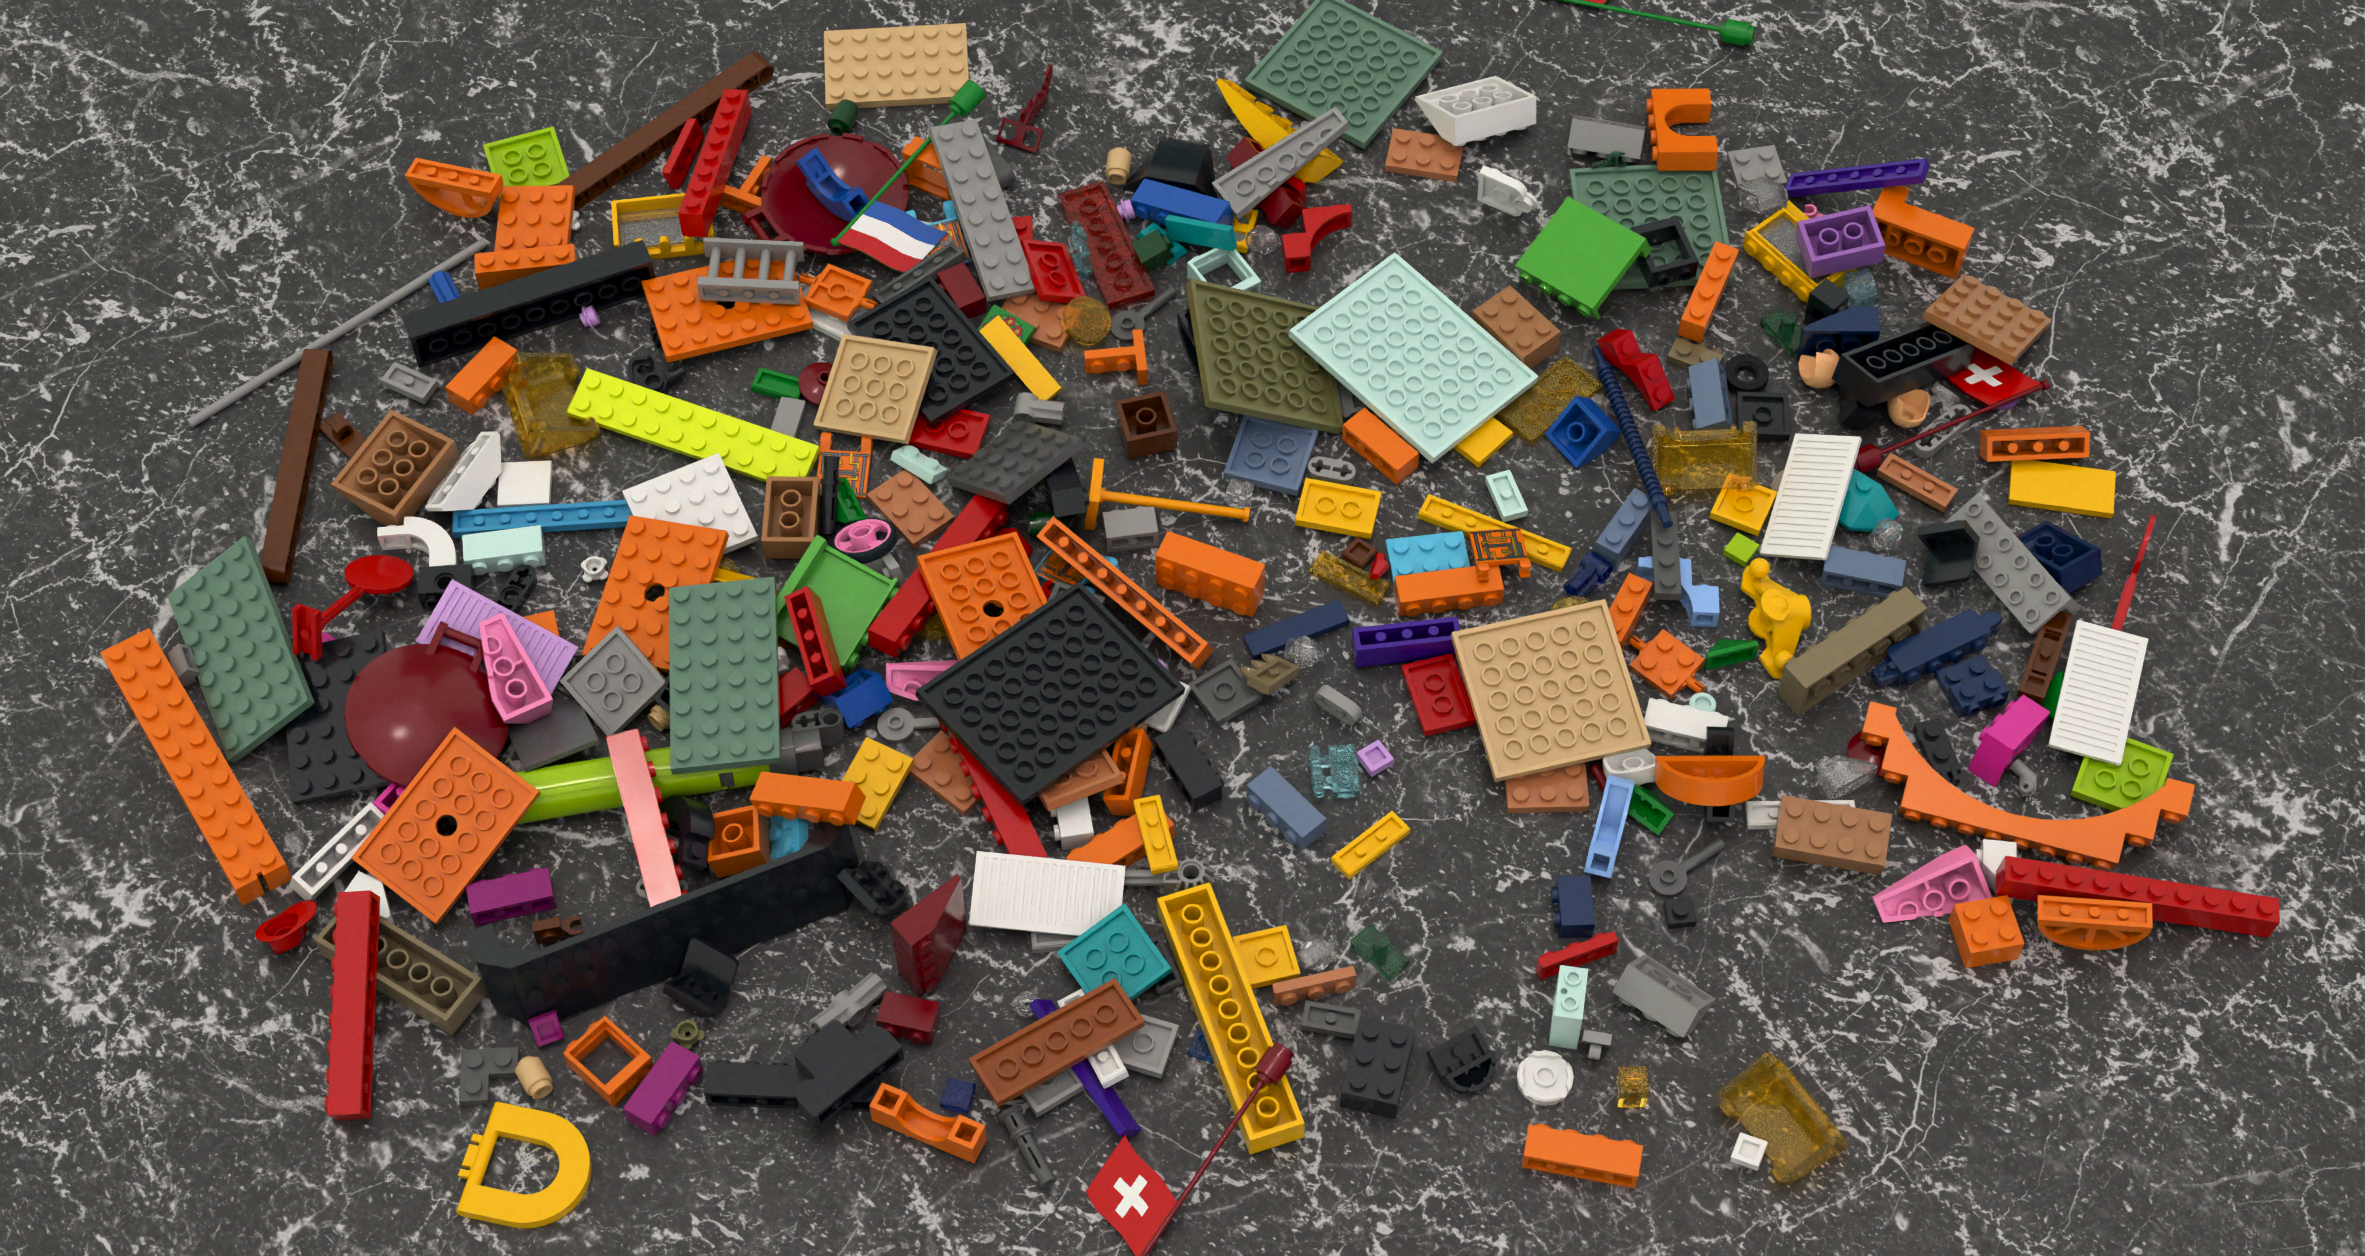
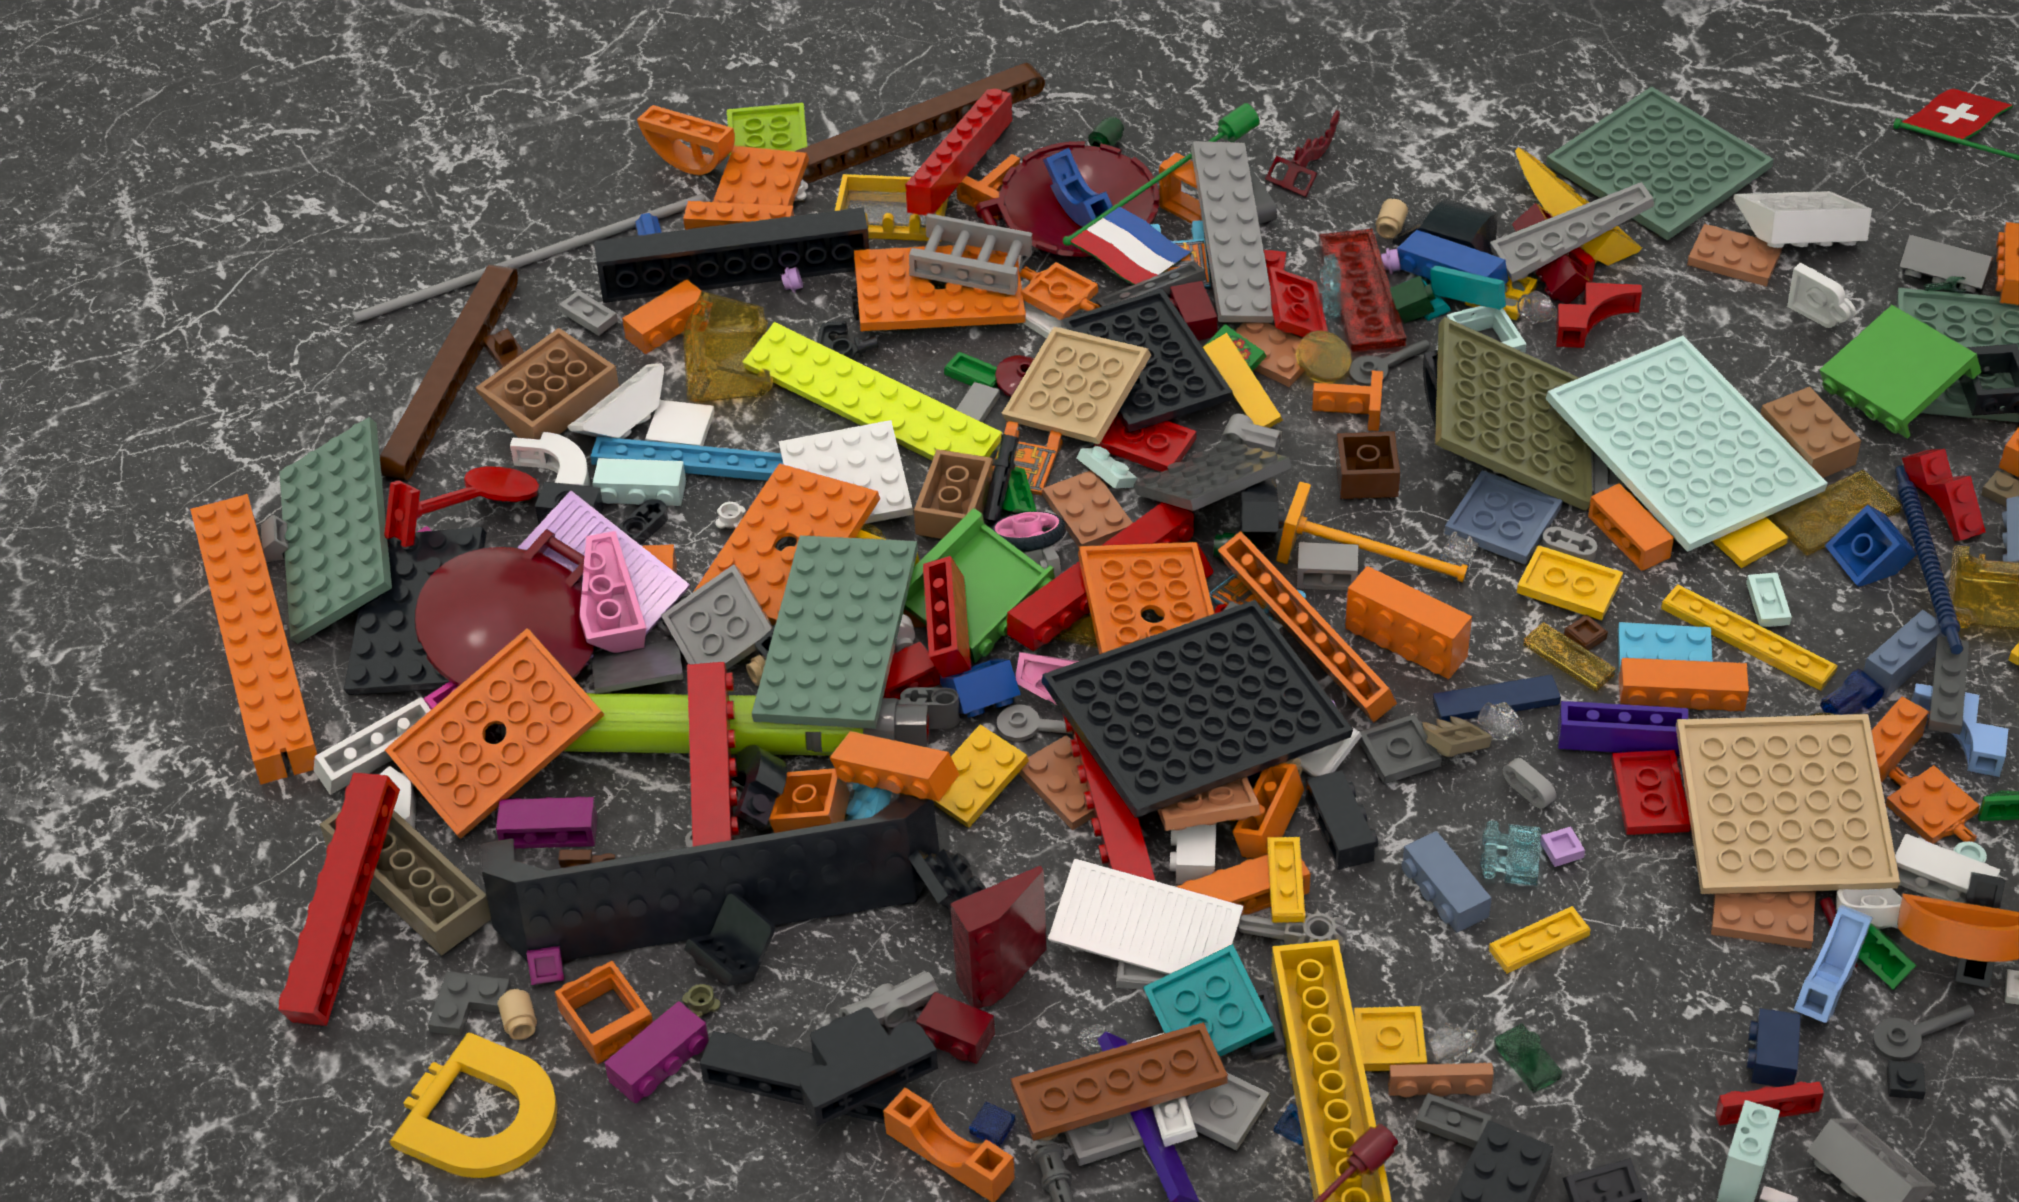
camera: 15 degrees right, 10 degrees down
red piece [255,900,317,954] -> none
red plate [662,118,705,190] -> none
tan plate [824,23,969,110] -> none
red bar [1369,553,1390,580] -> none
flag [1469,528,1531,581] -> none

